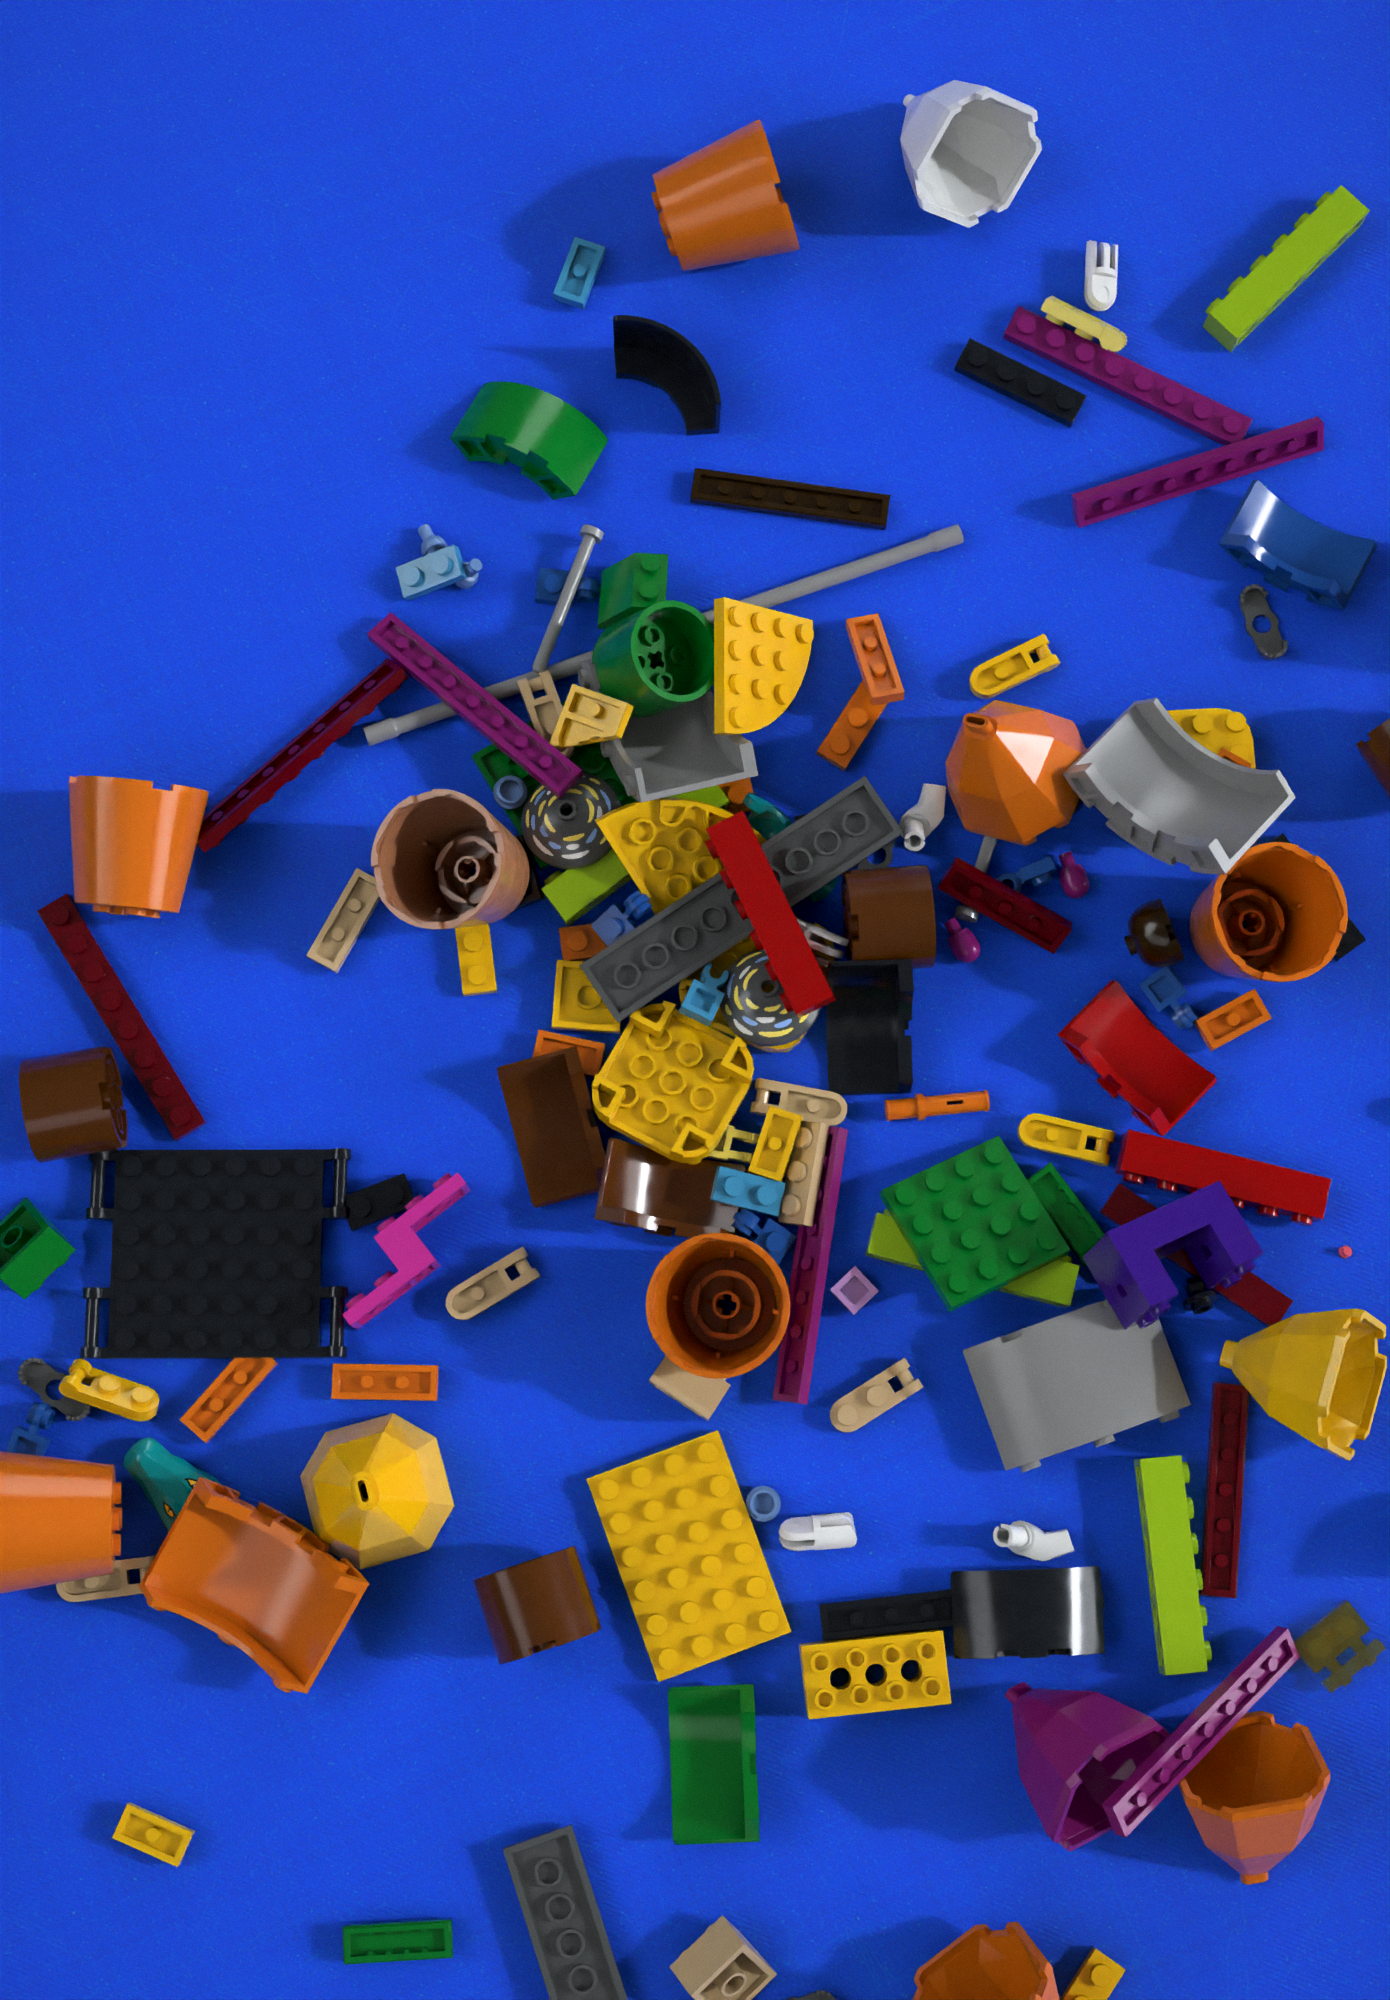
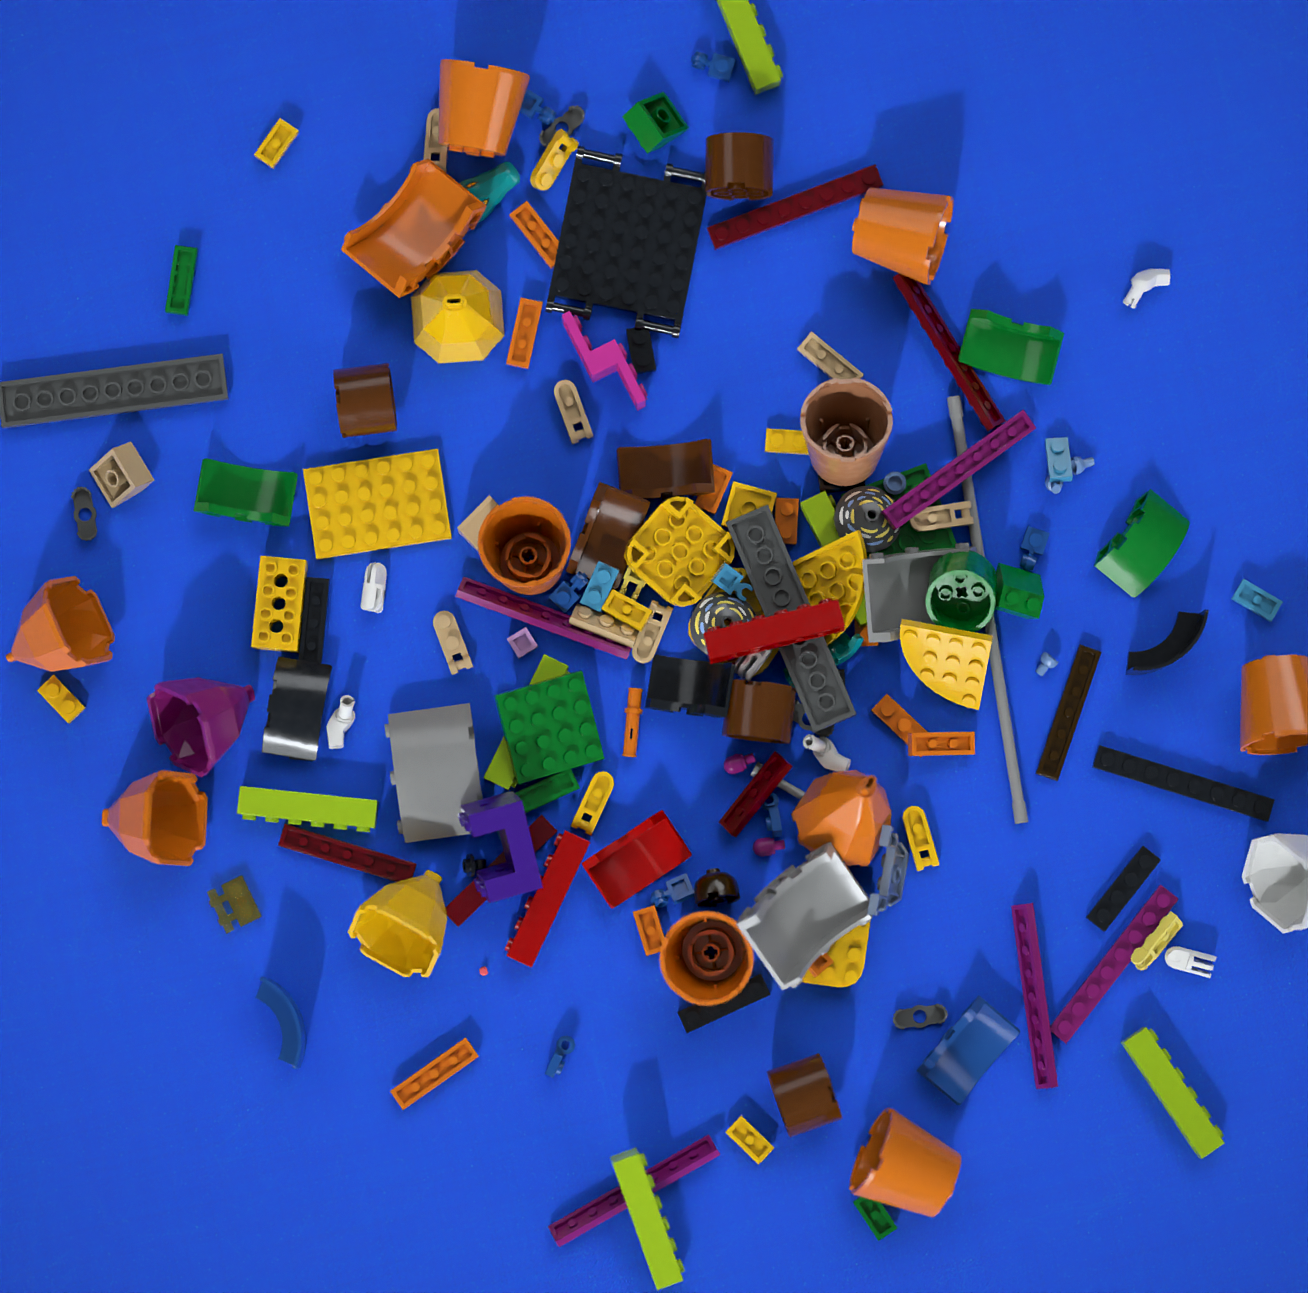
camera: 100 degrees right, 5 degrees up
light grey bar [532,524,604,674] -> none
yellow wing [550,684,634,749] -> none
blue plate [591,891,652,946] -> none
medium blue plate [746,1486,781,1522] -> none
magenta plate [1102,1626,1300,1838] -> none
none -> sand blue wing [867,825,909,916]
none -> green panel [958,309,1064,385]
none -> medium blue piece [1035,652,1059,677]
none -> black plate [1092,745,1274,822]
none -> white arm [1122,269,1170,309]

